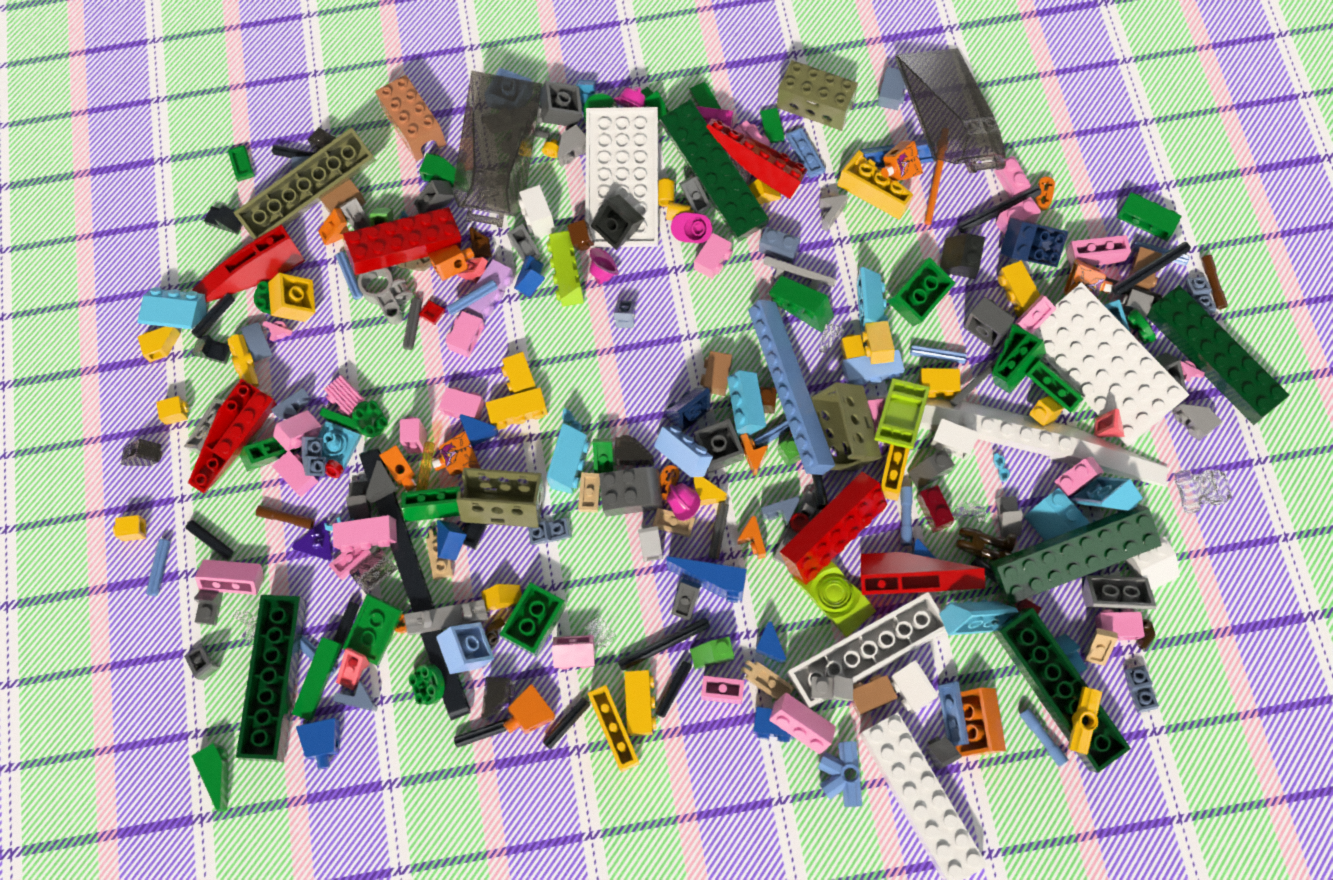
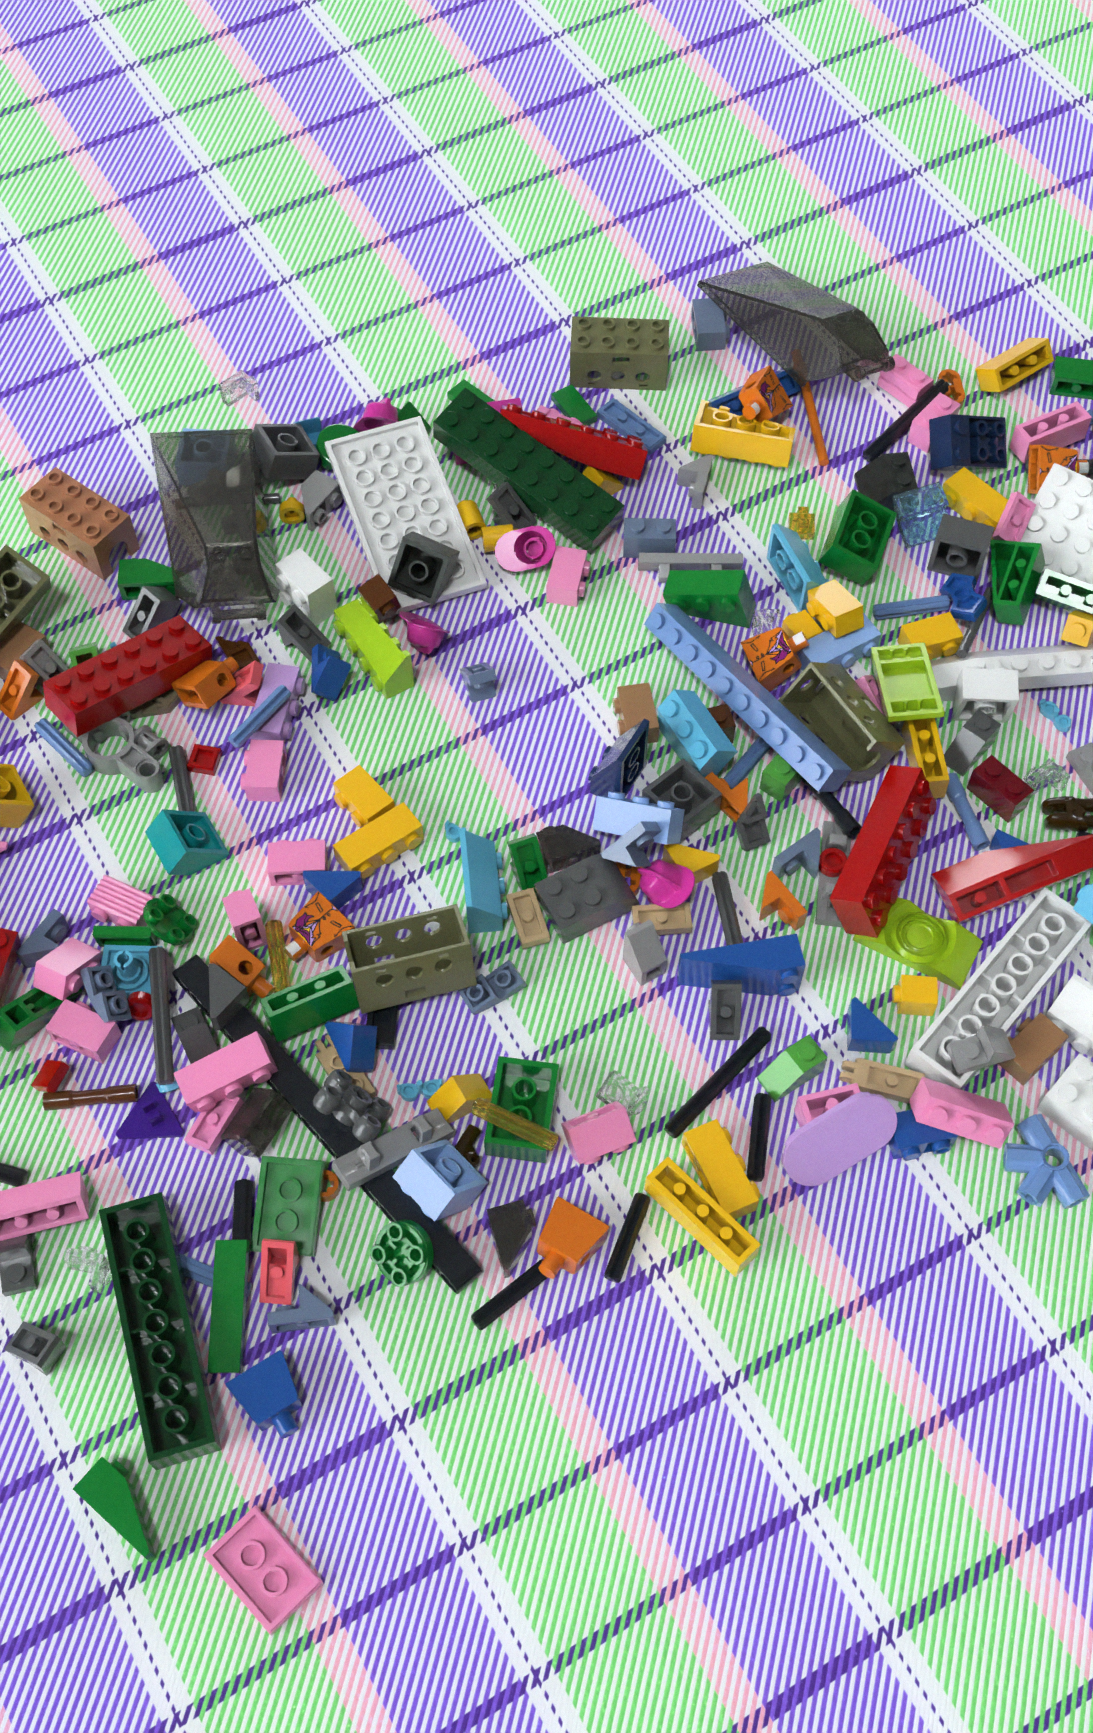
camera: 25 degrees left, 10 degrees down
none -> red tile [31,1060,70,1093]
none -> teal slope [145,809,229,875]
none -> dark grey axle [148,947,174,1085]
none -> bright pink tile [203,1505,324,1636]
none -> clear bracket [219,370,260,407]
none -> dark grey gear [313,1069,391,1143]
none -> medium azure piece [397,1079,442,1102]
none -> clear yellow axle [471,1098,559,1151]
none -> sand blue slope [600,821,661,867]
none -> dark grey slope [735,793,771,851]
none -> orange torso [740,627,810,692]
none -> lavender tile [781,1092,897,1186]
none -> clear yellow tile [788,506,815,540]
none -> clear light blue slope [892,481,949,549]
none -> yellow brick [892,975,938,1016]
none -> blue tile [940,573,988,622]
none -> yellow brick [975,338,1054,392]

